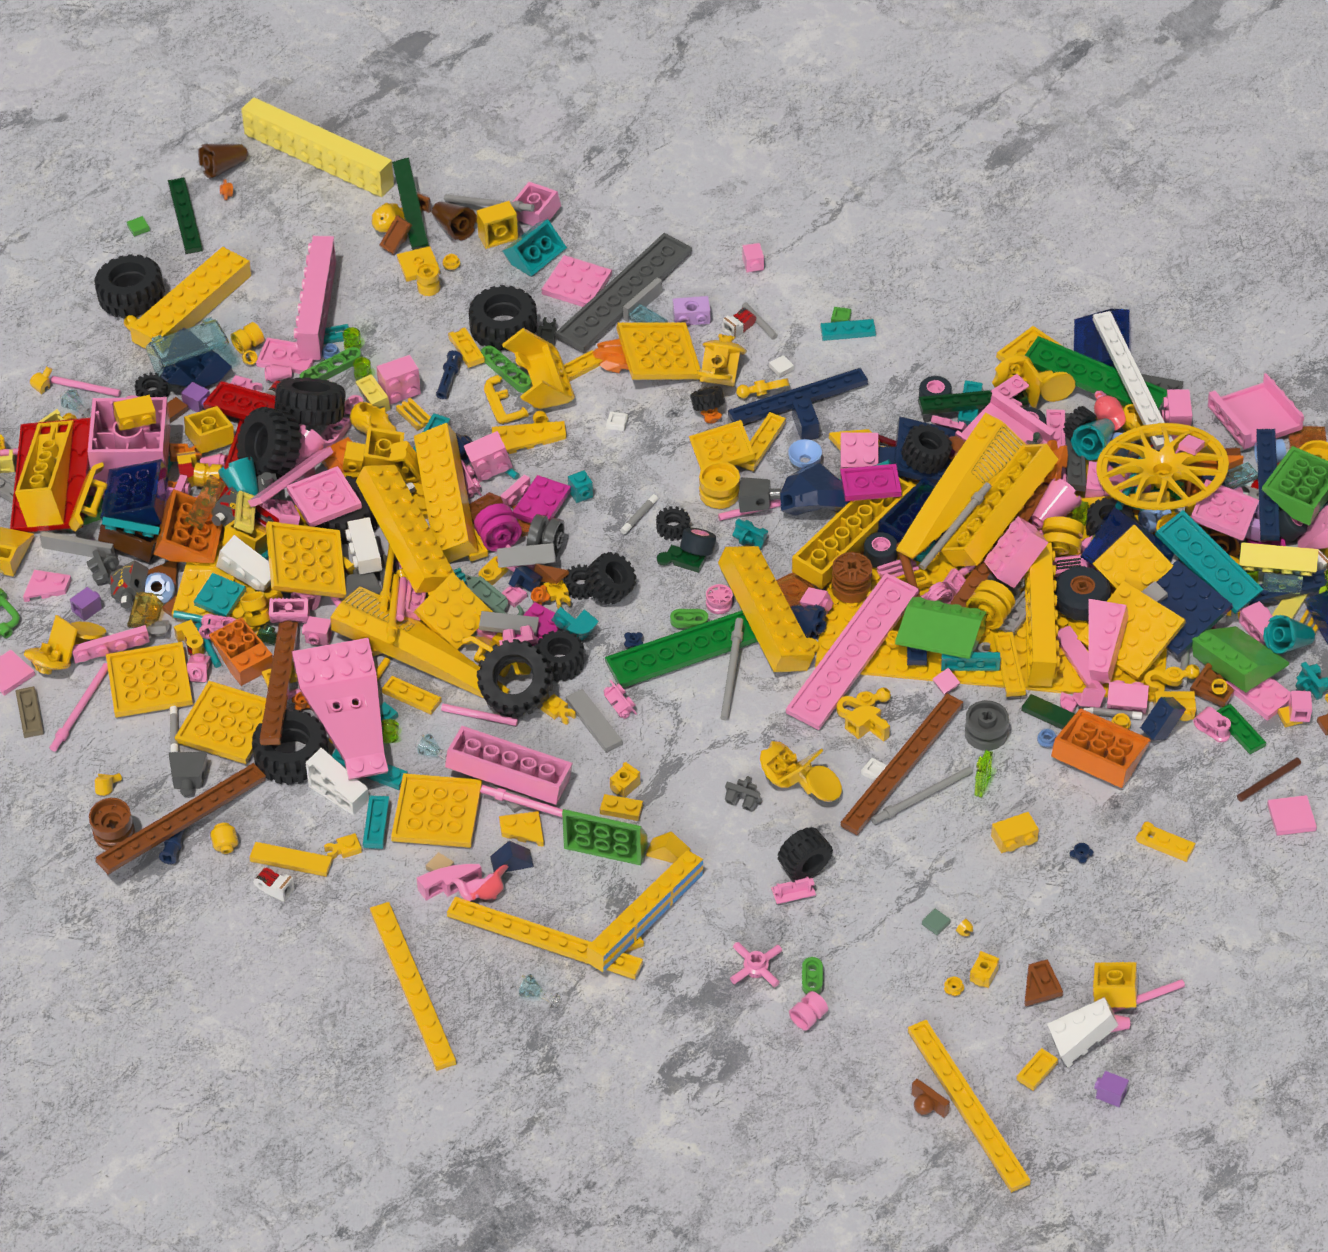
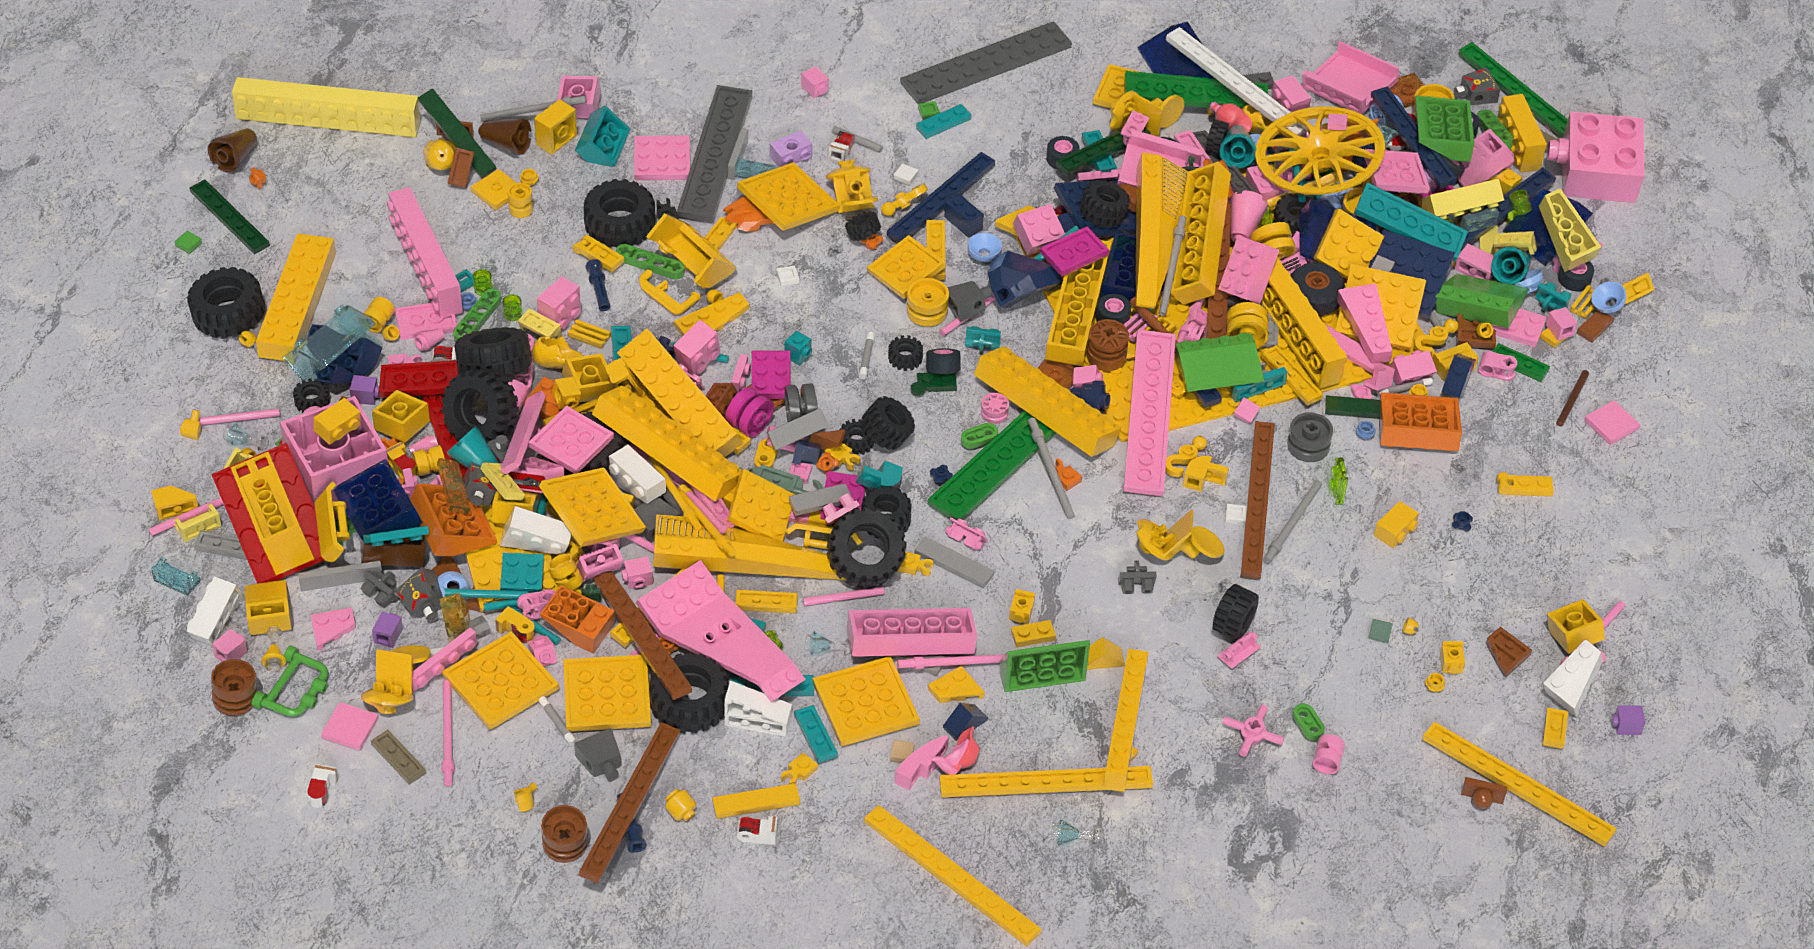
camera: 30 degrees left, 0 degrees up
none -> teal bar [445,588,528,599]
none -> dark grey plate [900,21,1072,104]
none -> orange plate [1055,458,1082,491]
none -> light yellow hinge [1494,231,1537,255]
none -> light blue piece [1511,269,1543,293]

